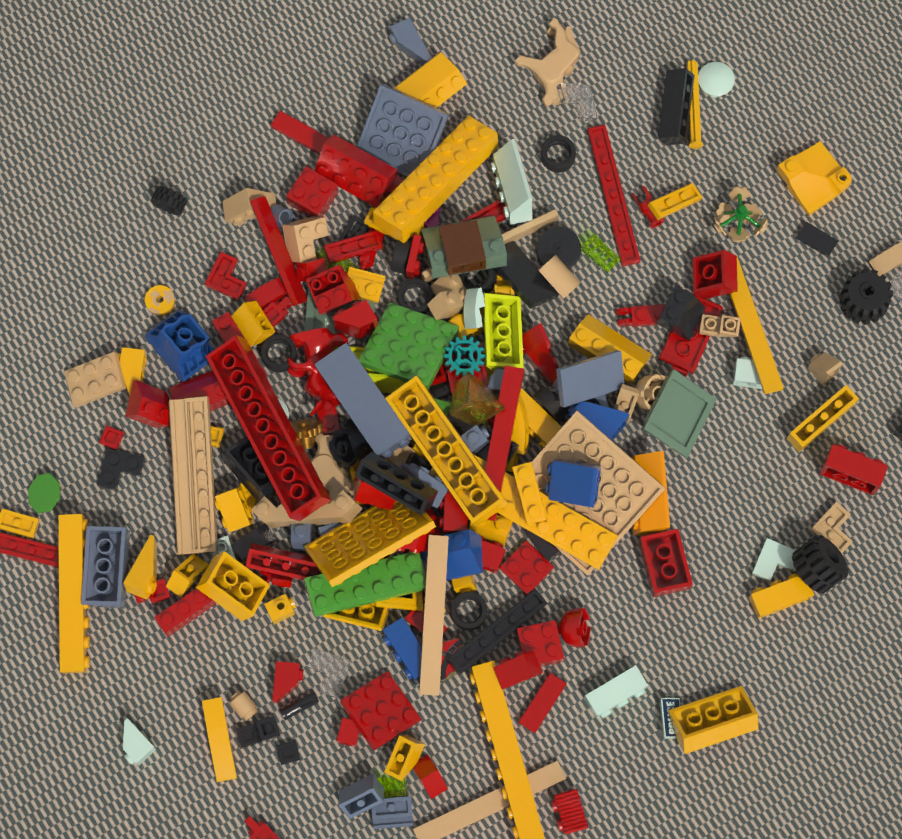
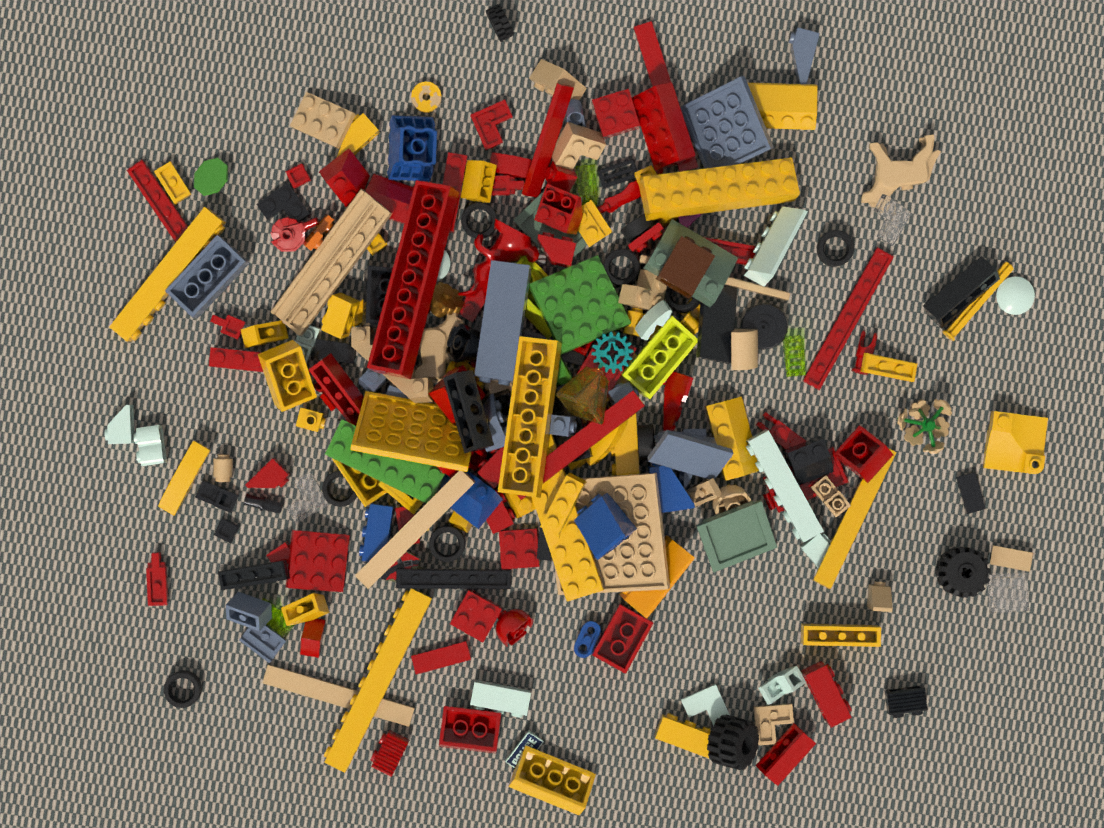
camera: 45 degrees right, 15 degrees up
yellow slope [123,534,157,600] -> none
red tile [323,230,383,264] -> none
red brick [493,650,543,690] -> none
none -> light aqua brick [134,425,167,466]
none -> black tile [218,560,290,590]
none -> piece [270,217,319,252]
none -> orange plate [303,214,334,251]
none -> black tyre [322,470,357,507]
none -> red slope [439,706,501,754]
none -> blue plate [574,621,601,658]
none -> light aqua brick [746,429,824,543]
none -> red brick [755,723,816,786]
none -> light aqua brick [758,666,806,705]

